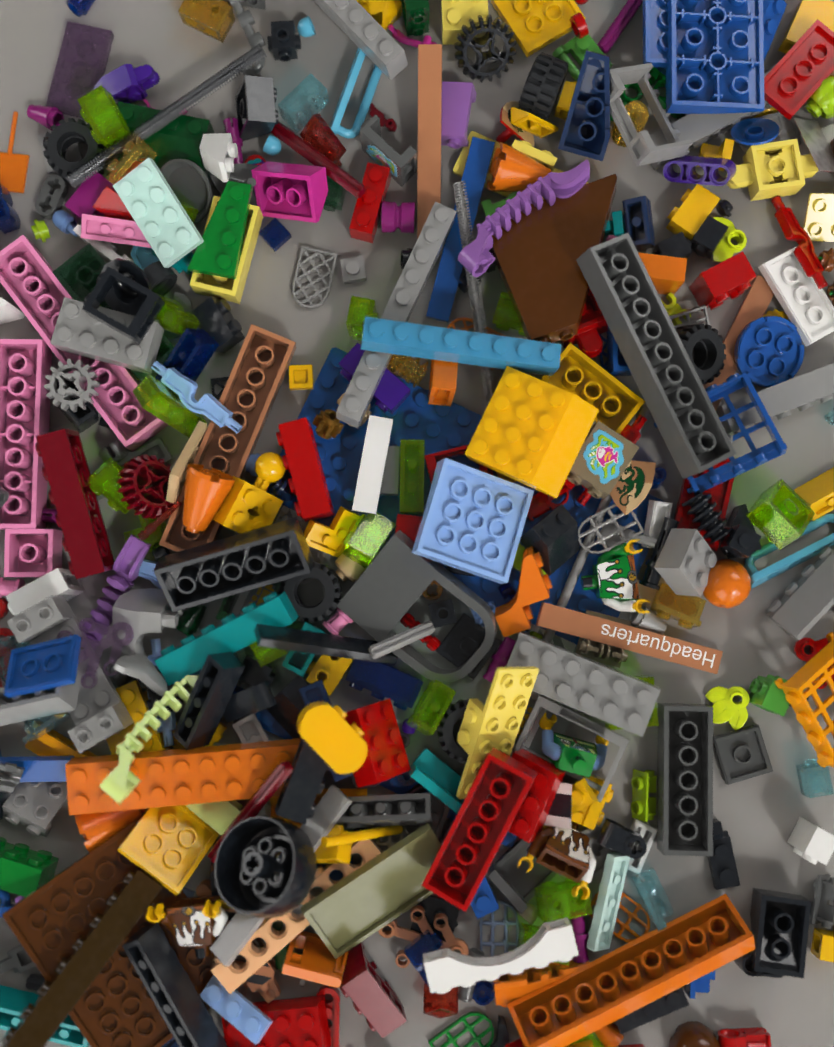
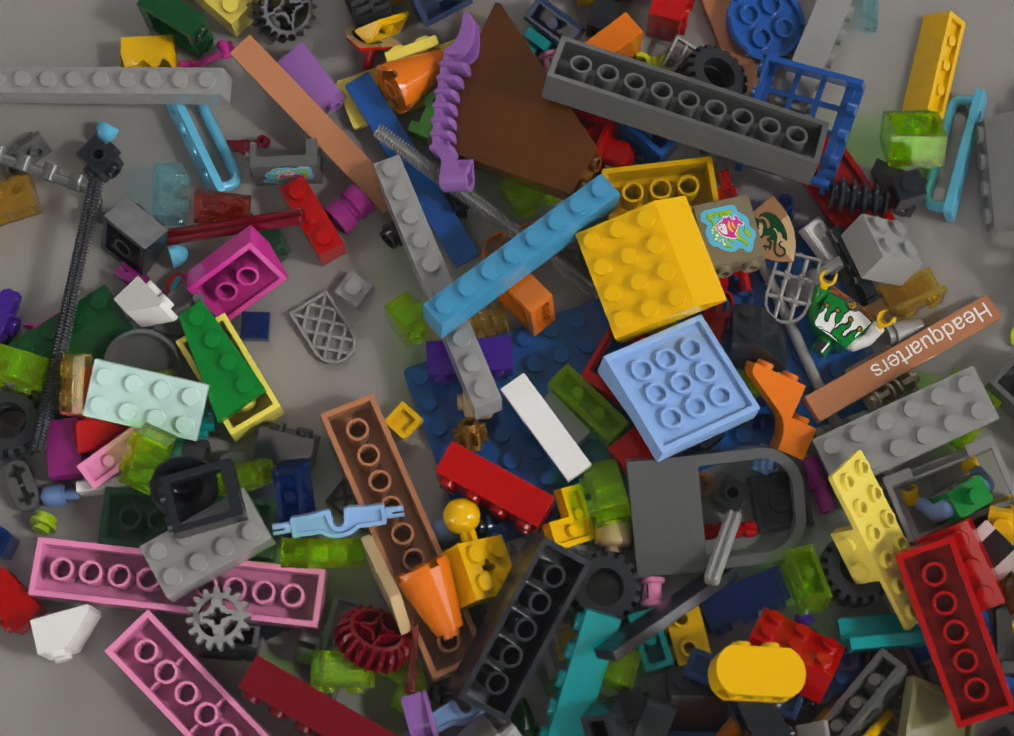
camera: 45 degrees left, 10 degrees down
orange piece [703,559,751,608] -> none
none -> clear neon green brick [118,422,178,495]

